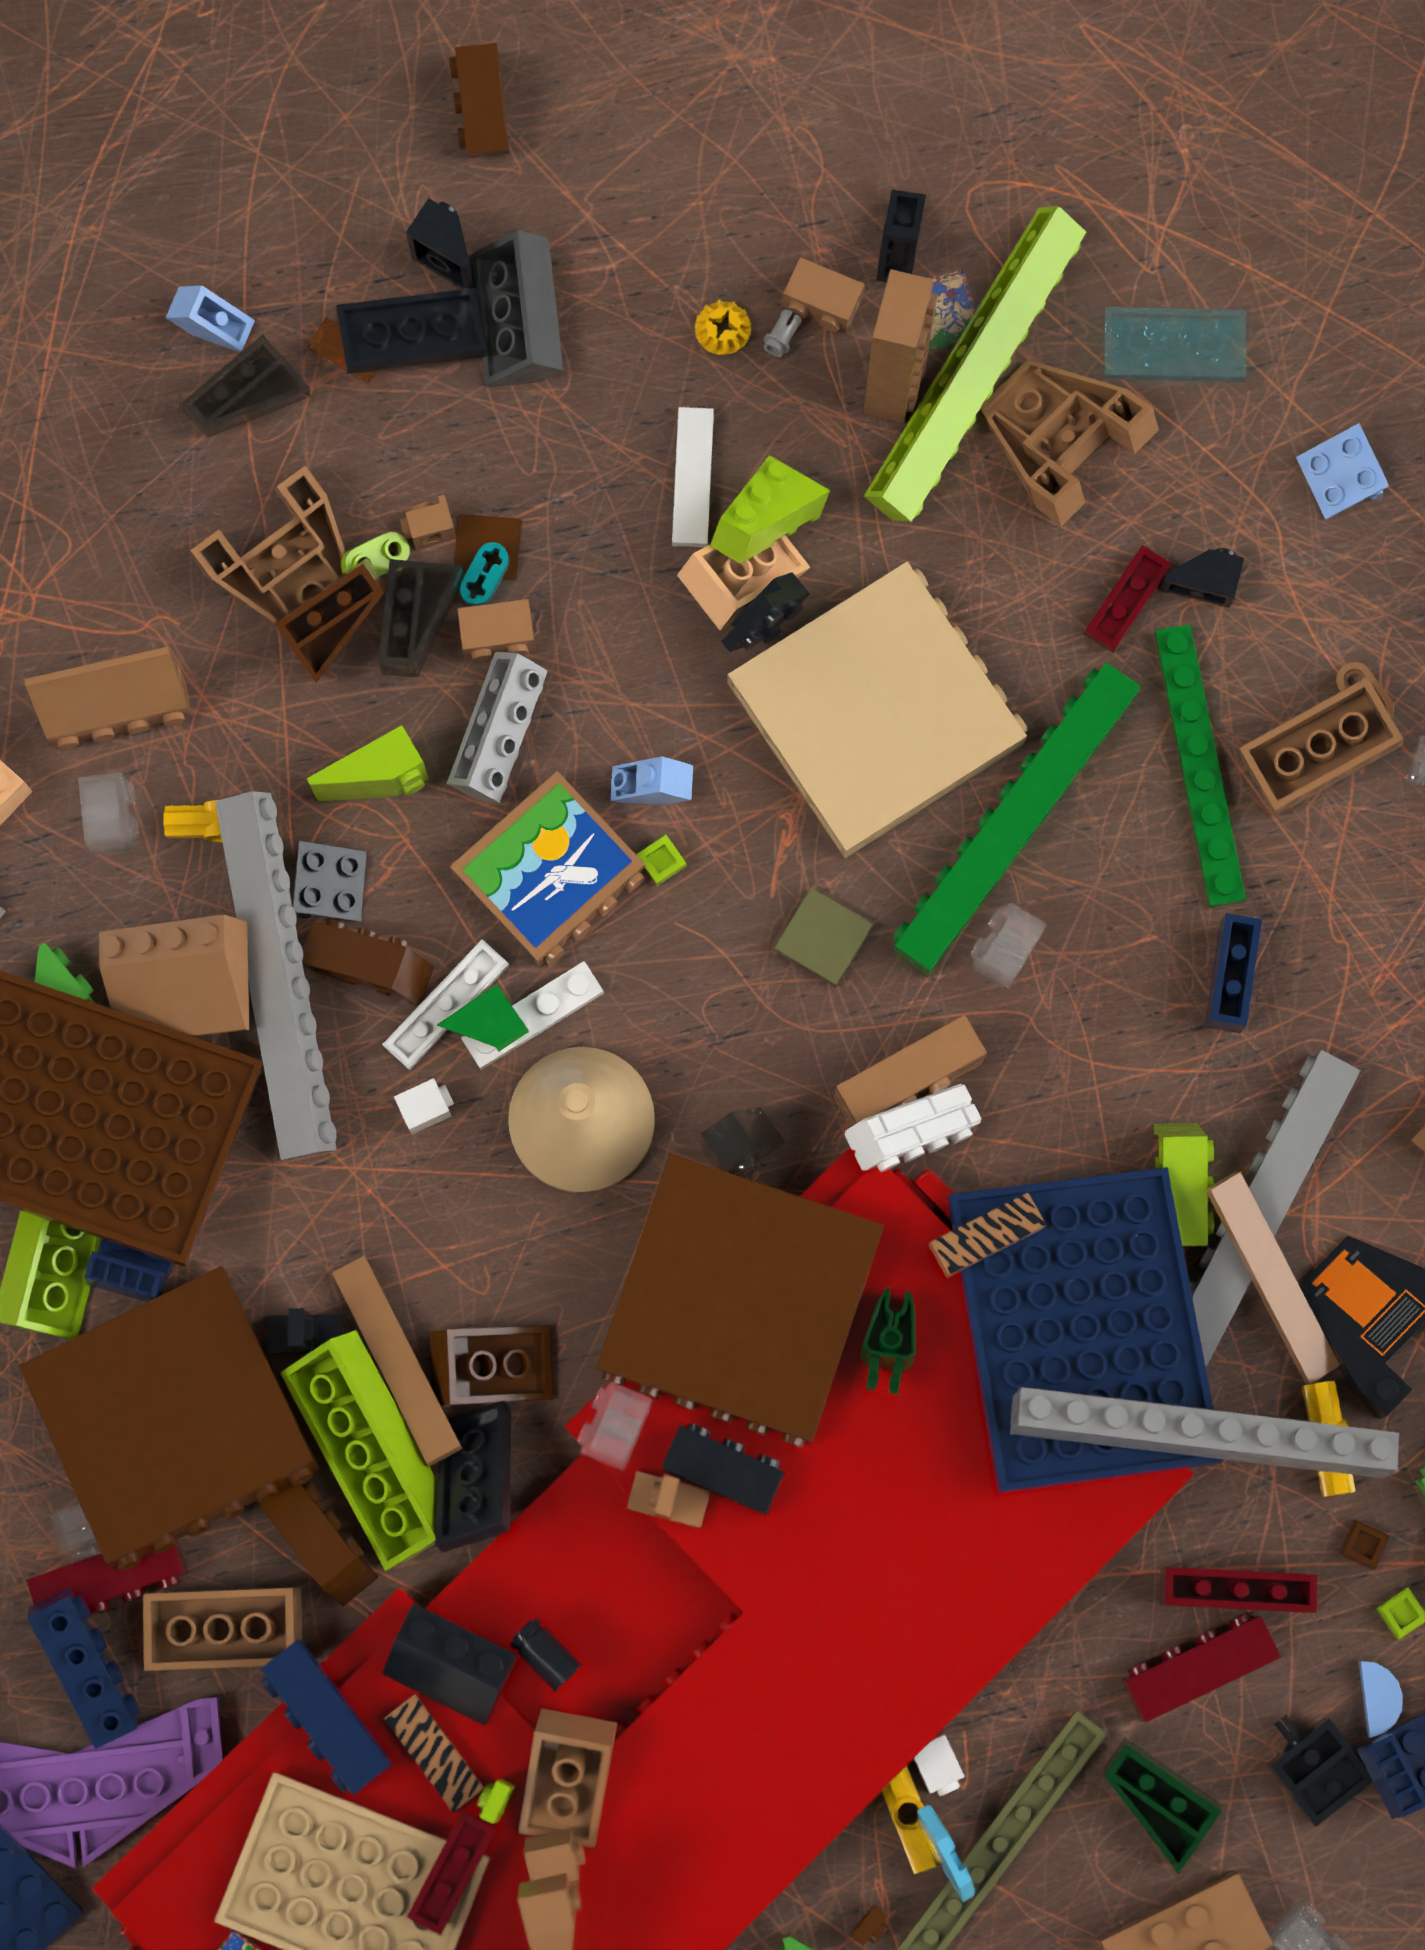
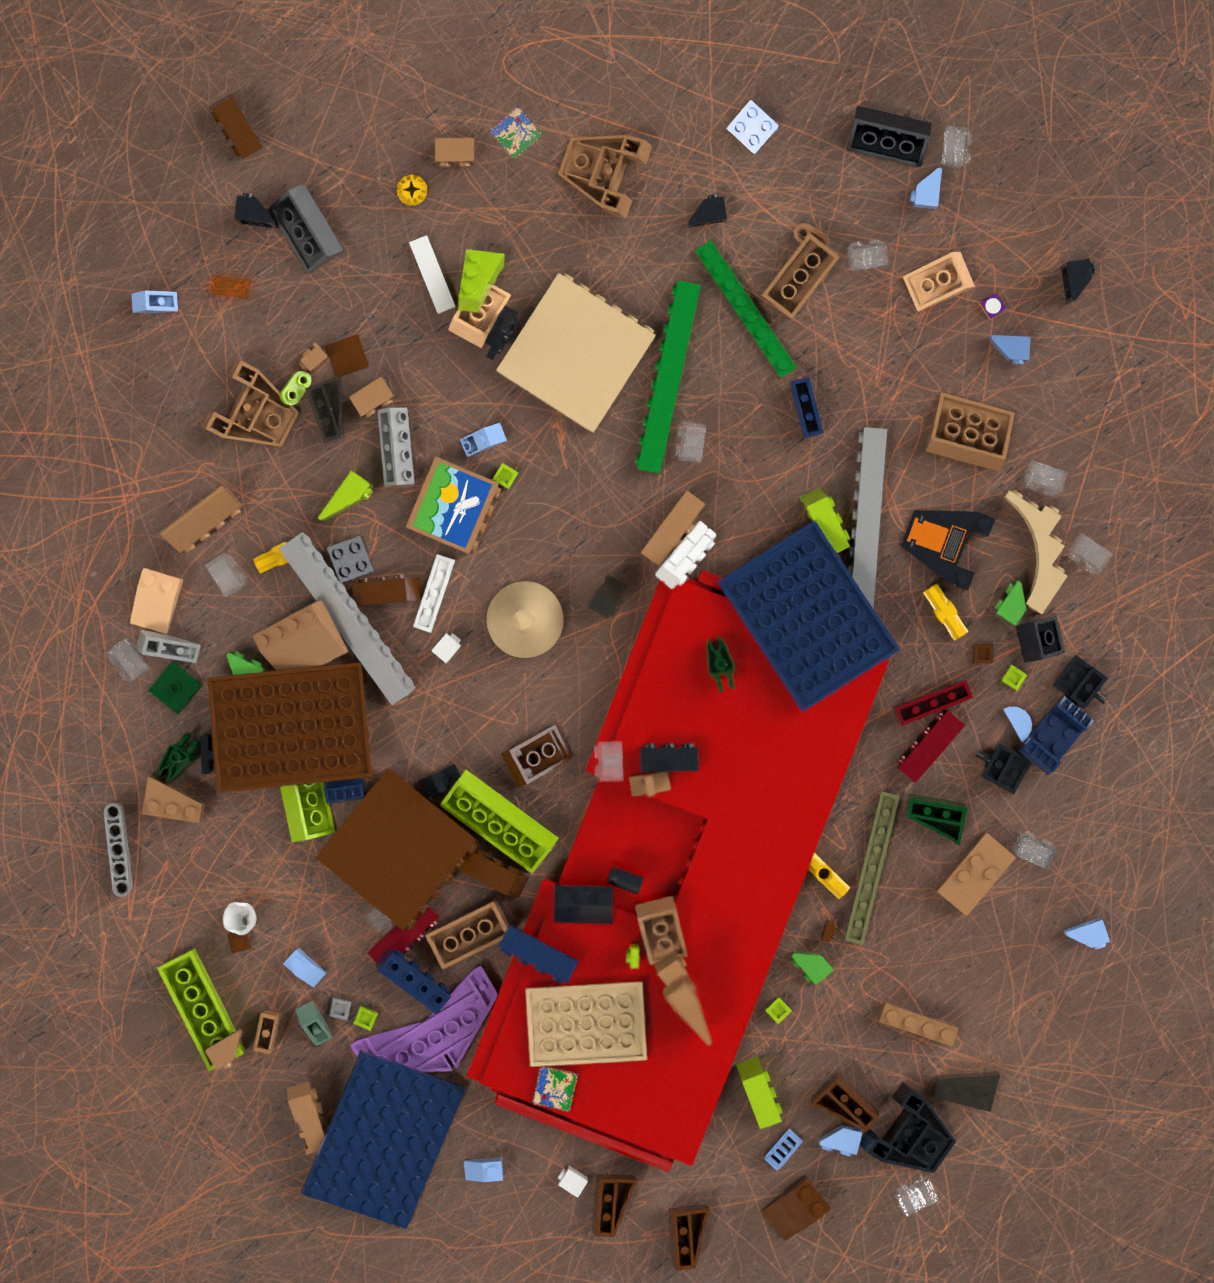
camera: 30 degrees left, 10 degrees up
clear smoke wedge [182,334,310,438] -> none
reddish brown wedge [275,558,387,683] -> none
medium nougat tile [332,1255,462,1466] -> none
black plate [336,288,487,374] -> none
tile [384,1694,485,1812] -> none
dark red plate [406,1810,498,1936] -> none
black plate [435,1400,511,1553] -> none
green slope [437,984,529,1052] -> none
teal beam [460,542,509,607] -> none
white plate [461,961,604,1070] -> none
reddish brown brick [596,1153,884,1448] -> none
light grey pin [763,310,802,357] -> none
olive tile [774,887,873,987] -> none
medium nougat brick [863,269,938,423] -> none
lime brick [864,206,1086,522] -> none
black bracket [876,189,926,282] -> none
white brick [913,1734,965,1796] -> none
medium azure tile [917,1804,975,1902] -> none
tile [929,1193,1046,1278] -> none
light grey brick [1010,1387,1399,1479] -> none
dark red plate [1084,545,1172,654] -> none
clear light blue plate [1104,307,1246,382] -> none
tile [1206,1171,1340,1384] -> none

